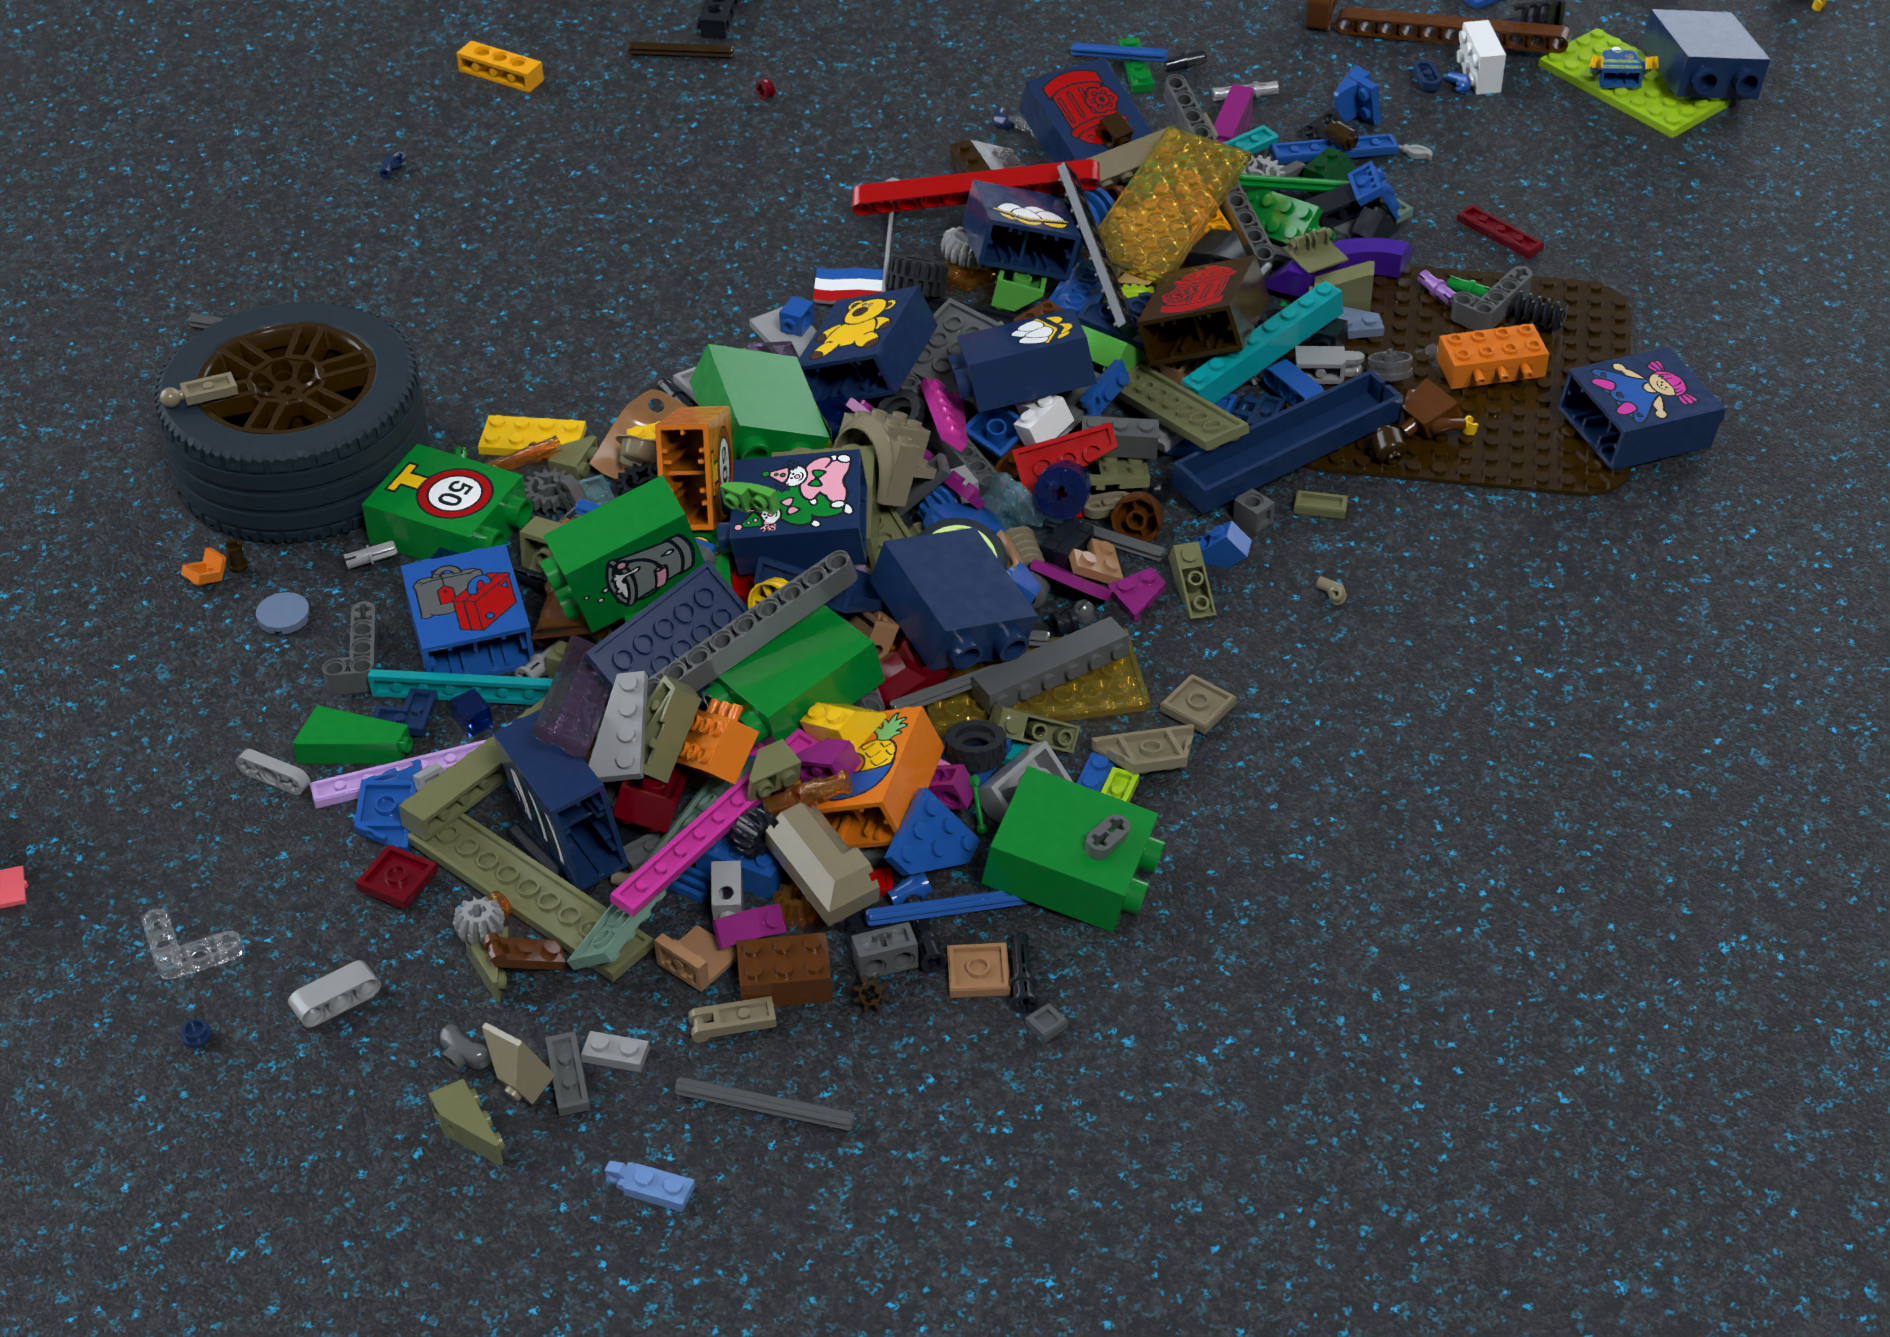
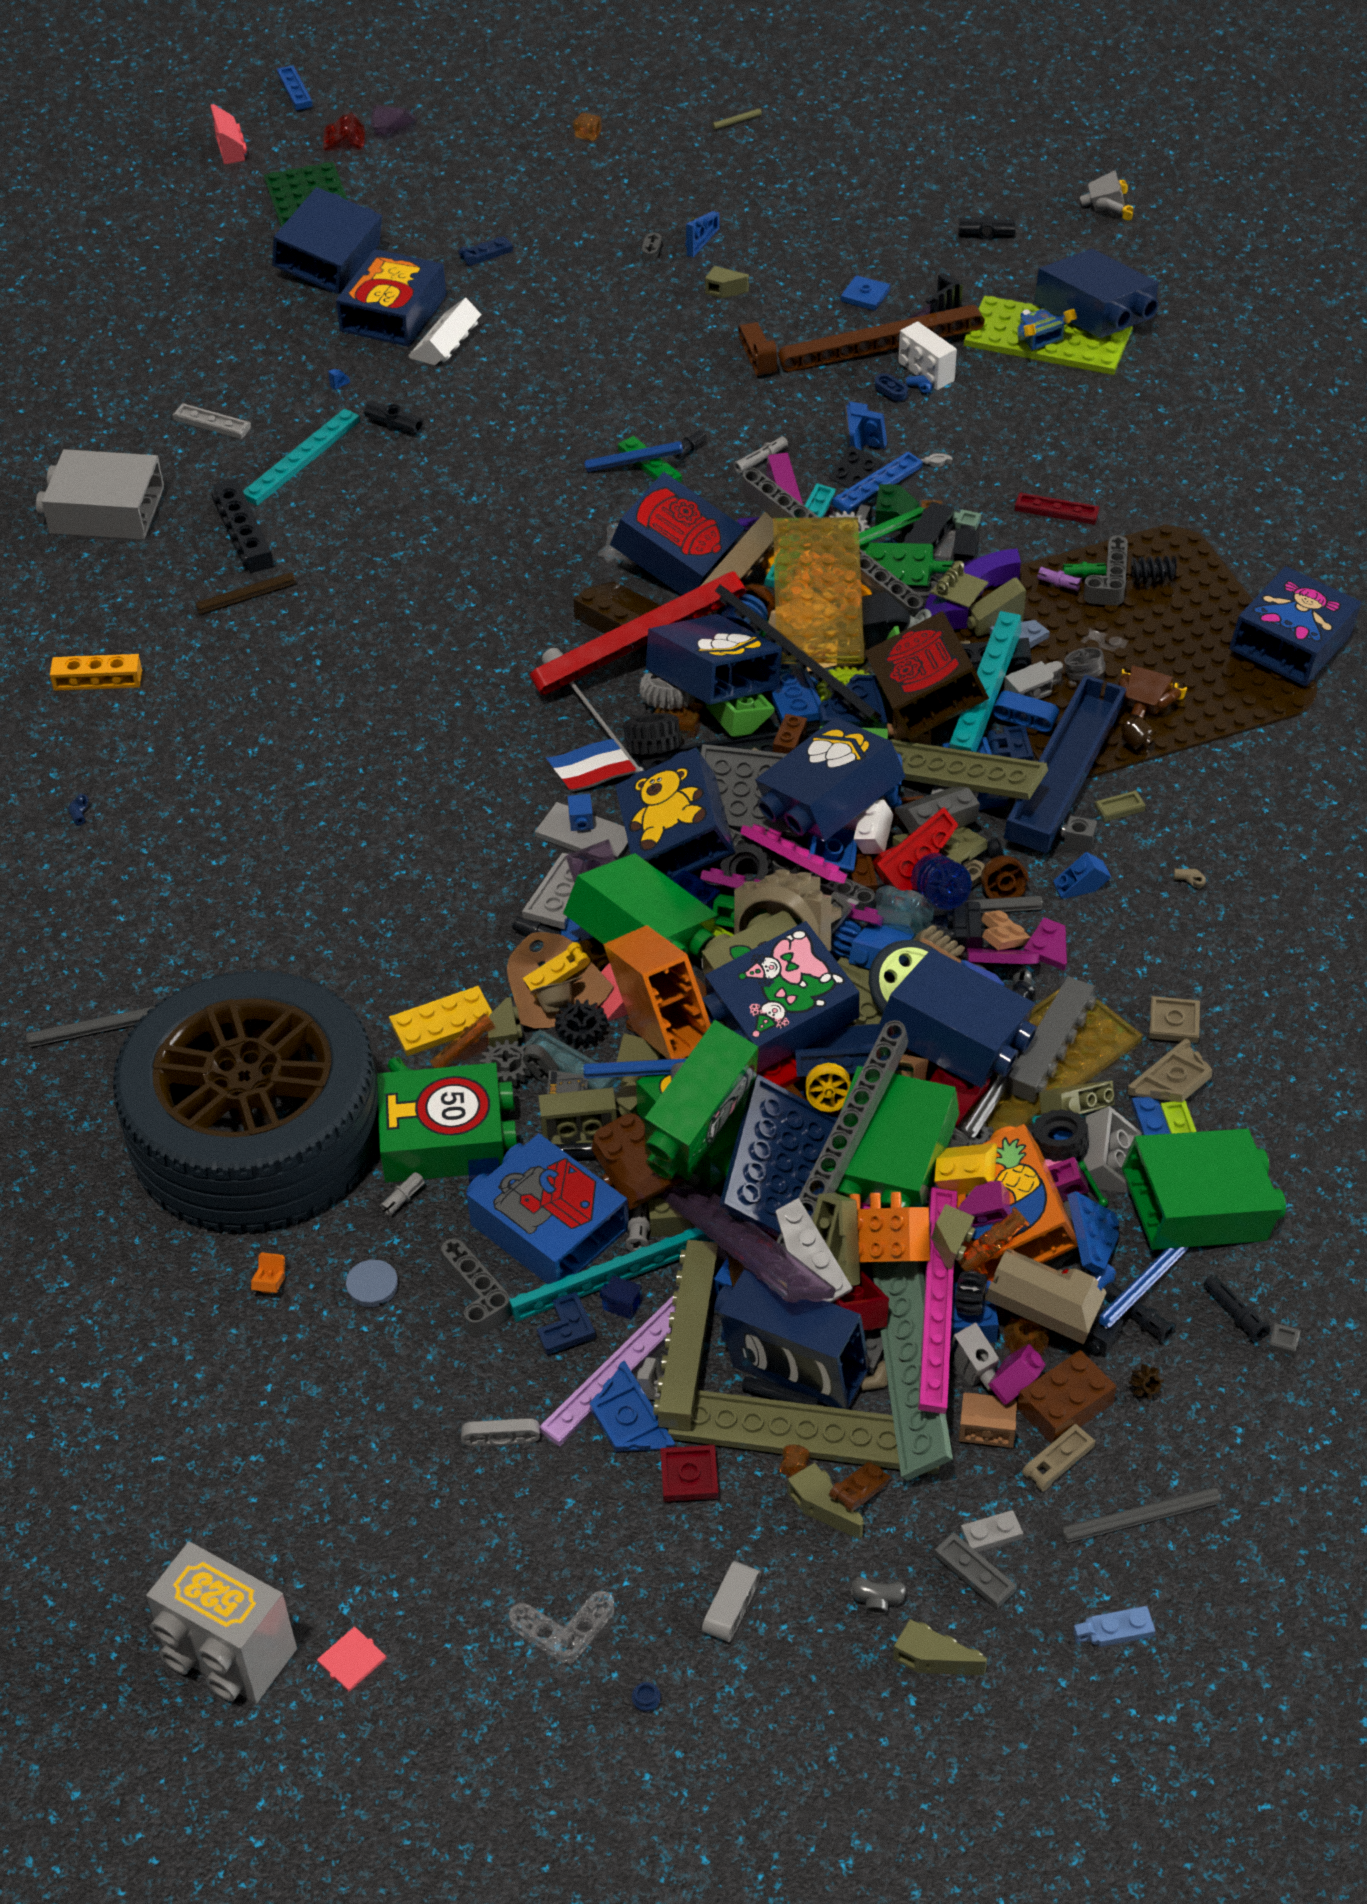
camera: 30 degrees left, 5 degrees up
dark tan plate [160,372,238,408] -> none
dark brown pin [225,540,248,574] -> none
green slope [292,706,413,764] -> none
light grey gear [453,896,505,946] -> none
dark tan slope [482,1022,555,1105] -> none
bright green slope [720,482,780,515] -> none
dark red bush [755,78,775,100] -> none
dark grey brick [851,922,918,981] -> none
medium nougat tile [947,943,1010,998] -> none
dark blue arm [993,107,1016,131] -> none
dark grey beam [1084,814,1130,860] -> none
dark brown brick [1096,111,1134,150] -> none
olive slope [1169,541,1217,620] -> none
dark brown brick [1324,121,1359,151] -> none
blue bracket [1347,161,1401,220] -> none
orange piece [1436,324,1549,389] -> none

